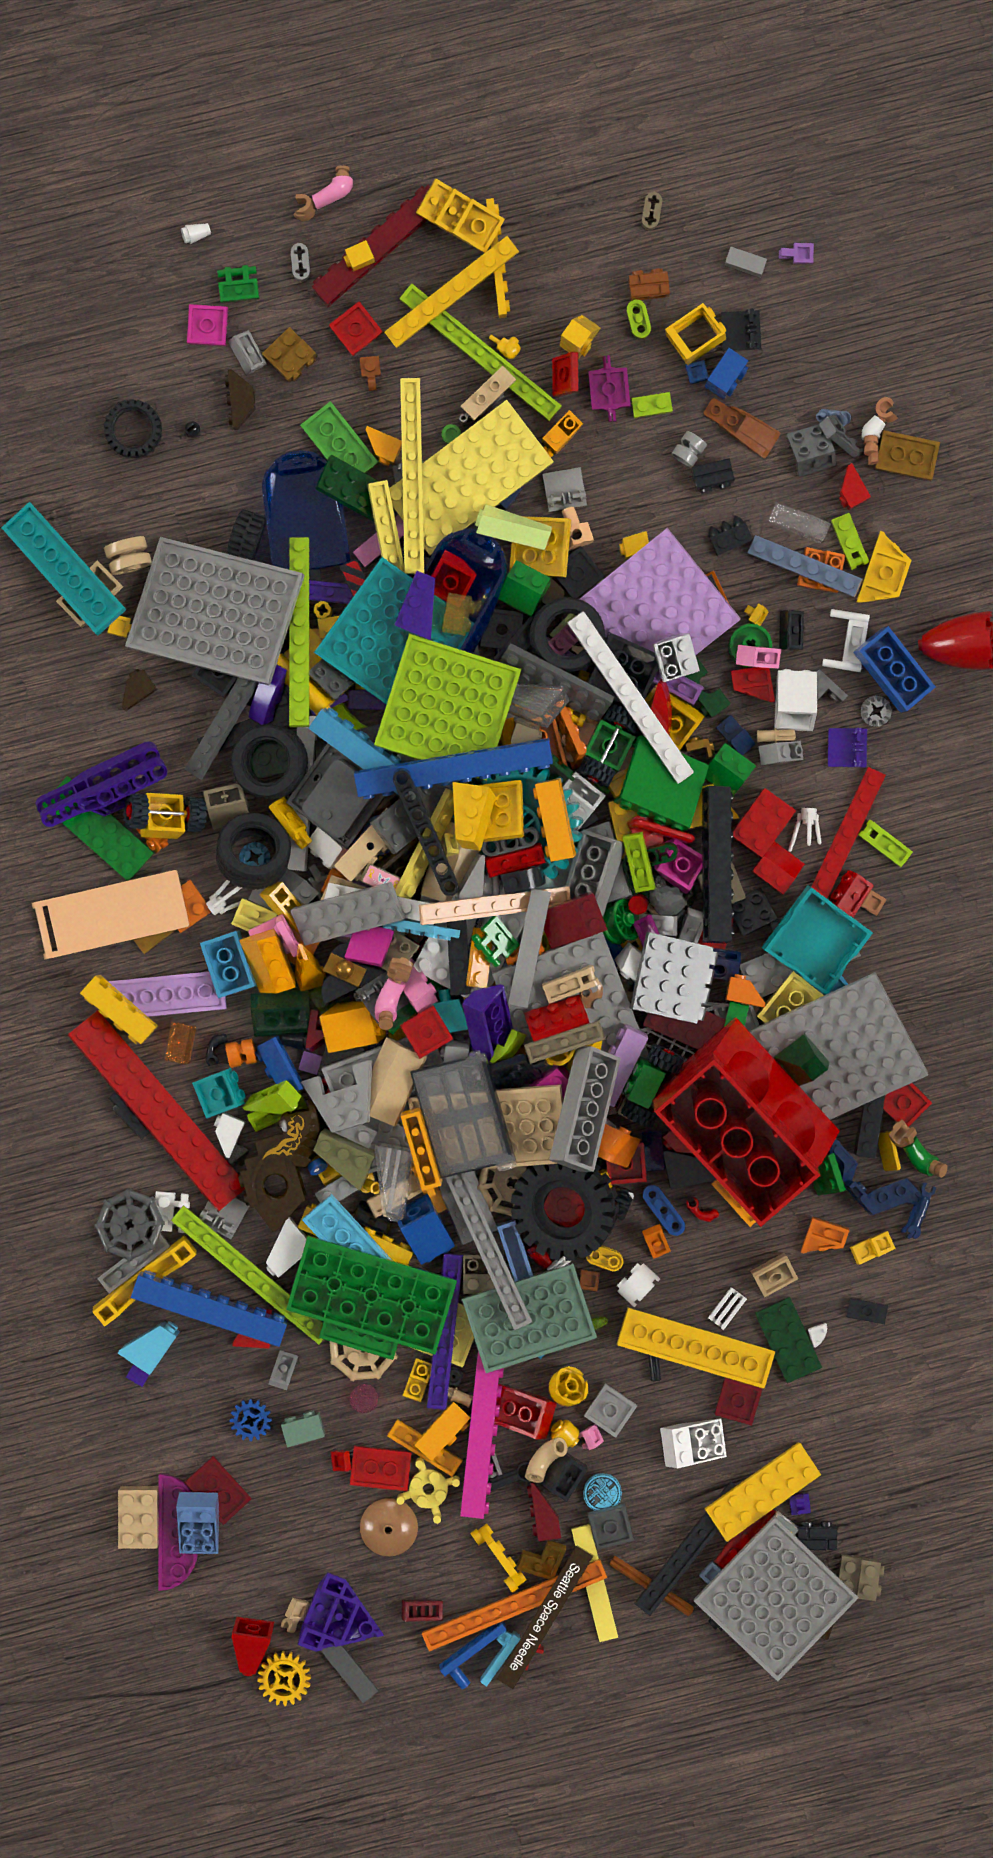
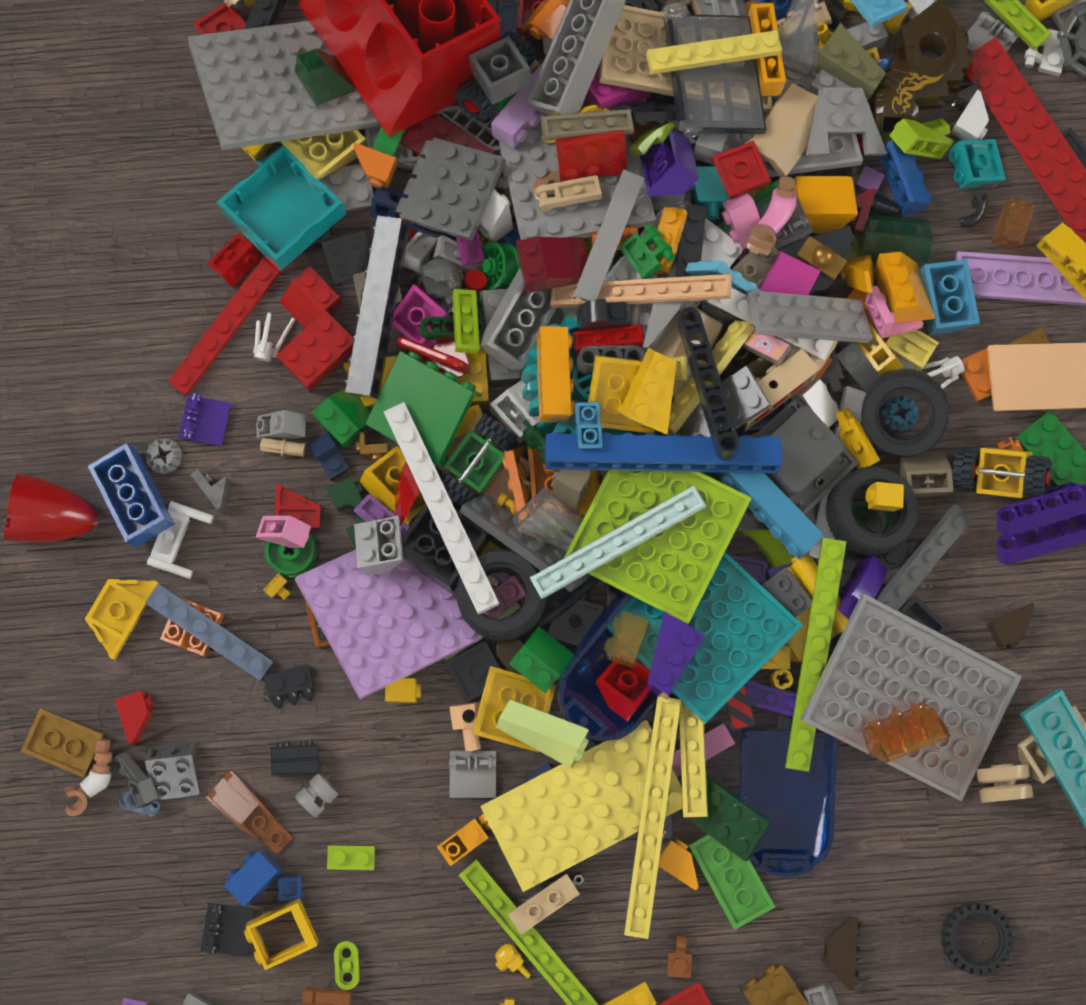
camera: 170 degrees left, 10 degrees down
yellow plate [107,616,132,638] -> none
black hinge [185,421,201,438] -> none
orange wheel [225,1038,257,1068] -> none
black tyre [227,508,266,560] -> none
bright green tile [442,424,461,444] -> none
red plate [552,352,578,397] -> none
yellow wedge [560,315,601,359] -> none
magenta plate [588,355,631,422] -> none
clear slope [768,503,831,544] -> none
white slope [774,669,817,731] -> none
black slope [779,610,804,650] -> none
lime plate [831,513,869,570] -> none
lime plate [858,819,913,867] -> none
nougat tile [860,890,887,916] -> none
none -> dark grey brick [469,36,532,104]
none -> light aqua tile [530,486,706,599]
none -> dark azure slope [575,402,602,449]
none -> light yellow plate [646,30,782,74]
none -> clear orange slope [861,702,951,763]
none -> yellow brick [866,482,904,511]

